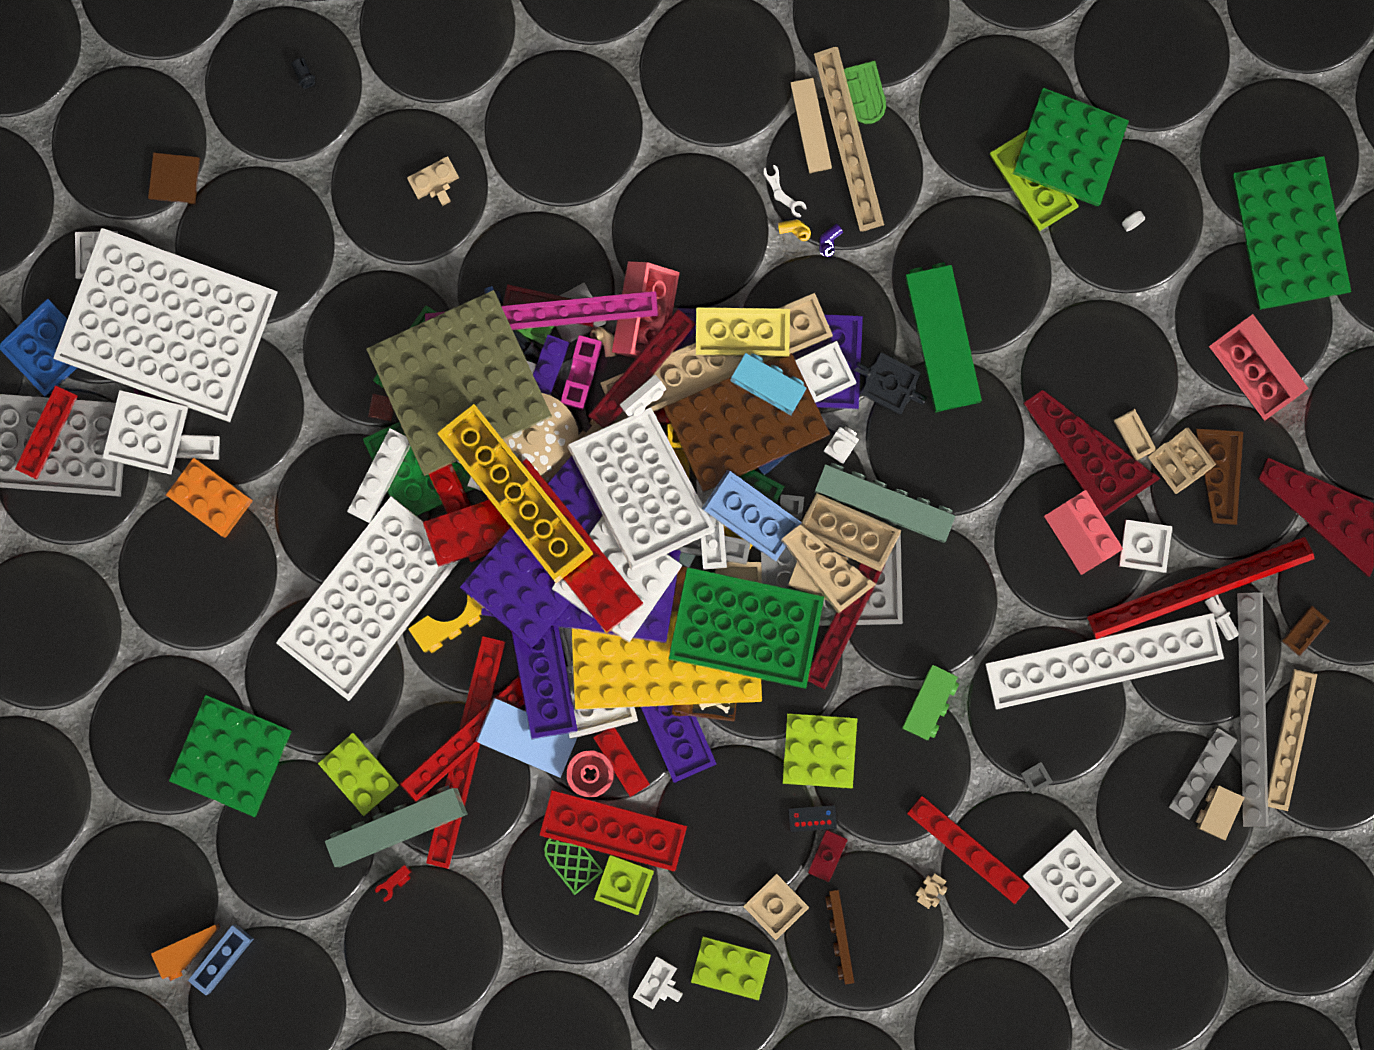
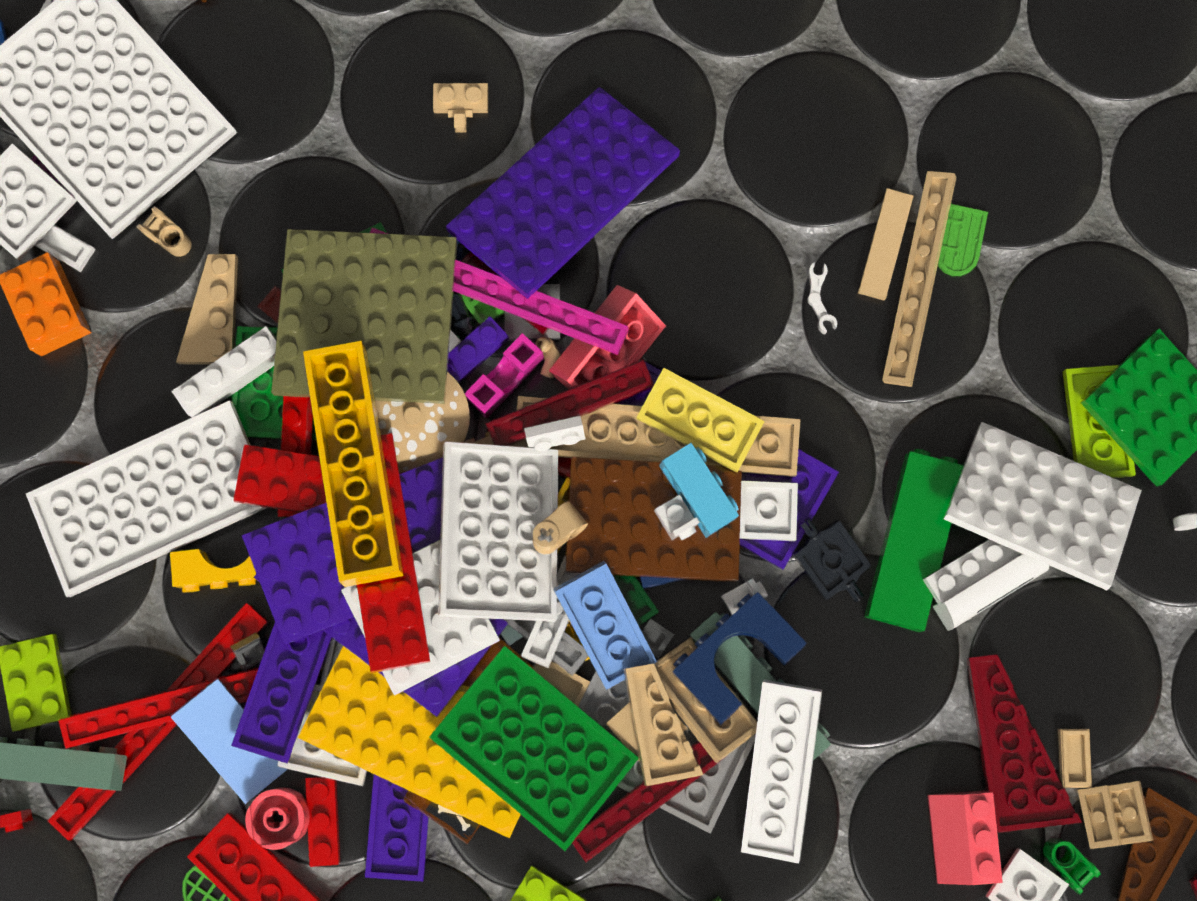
camera: 25 degrees right, 5 degrees down
yellow arm [778,219,811,241] -> none
dark purple arm [819,223,843,257] -> none
none -> tan piece [136,206,192,257]
none -> tan wing [176,254,238,364]
none -> dark grey tile [230,632,265,671]
none -> dark purple plate [446,87,680,299]
none -> tan piece [533,501,588,555]
none -> white bracket [654,495,700,540]
none -> dark blue arch [672,592,806,726]
none -> white plate [741,680,822,863]
none -> white brick [923,539,1049,631]
none -> white plate [944,422,1142,590]
none -> green piece [1043,838,1101,895]

